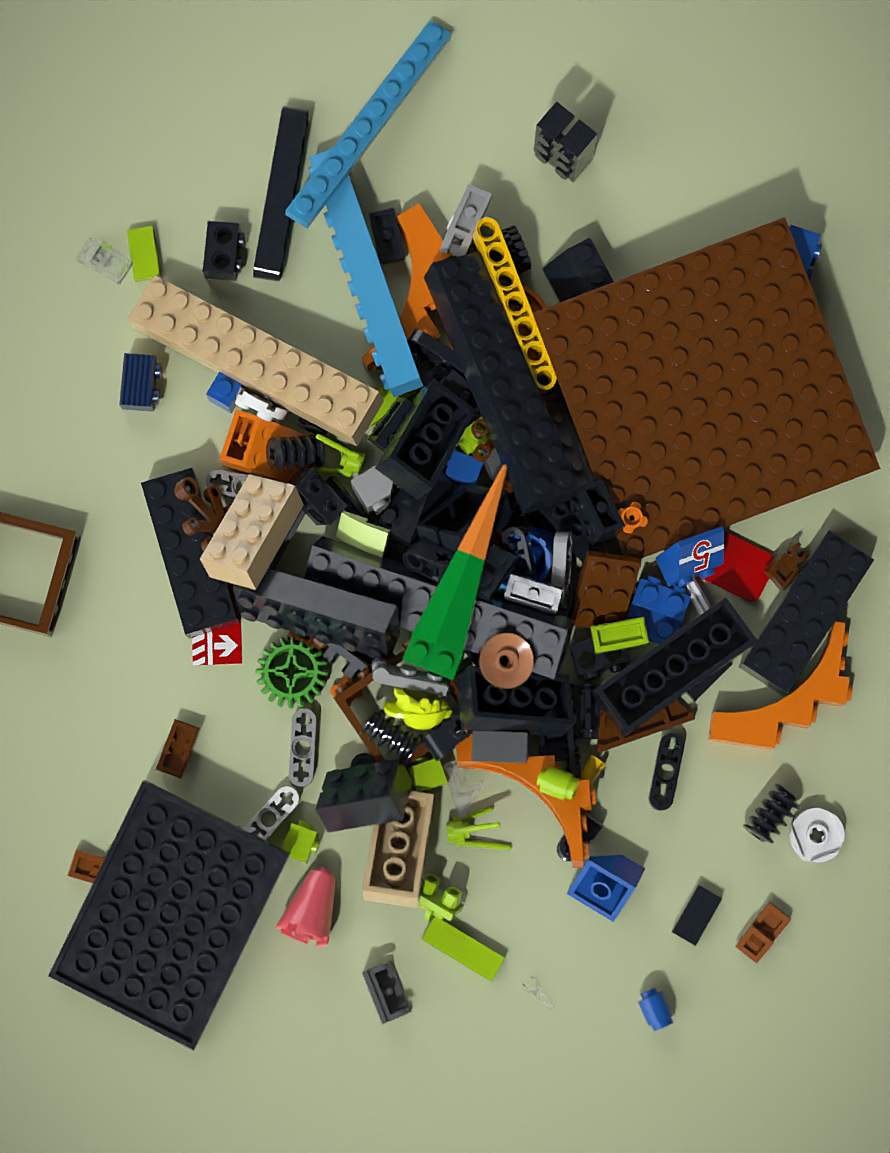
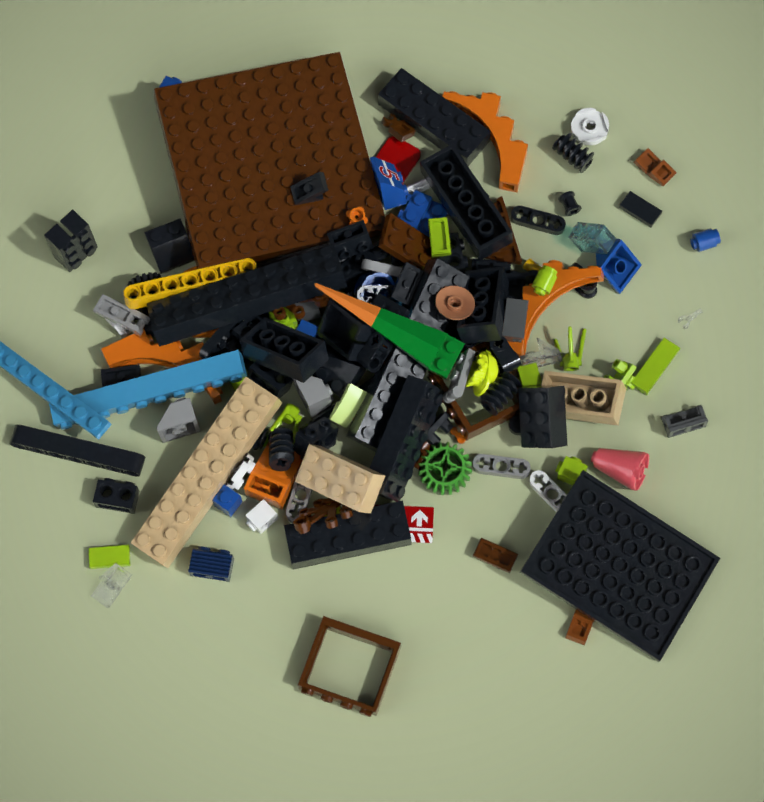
camera: 80 degrees left, 10 degrees down
none -> light grey slope [157,398,201,443]
none -> white brick [246,499,278,534]
none -> black slope [290,172,328,205]
none -> black bush [558,191,582,216]
none -> clear light blue brick [568,222,617,254]

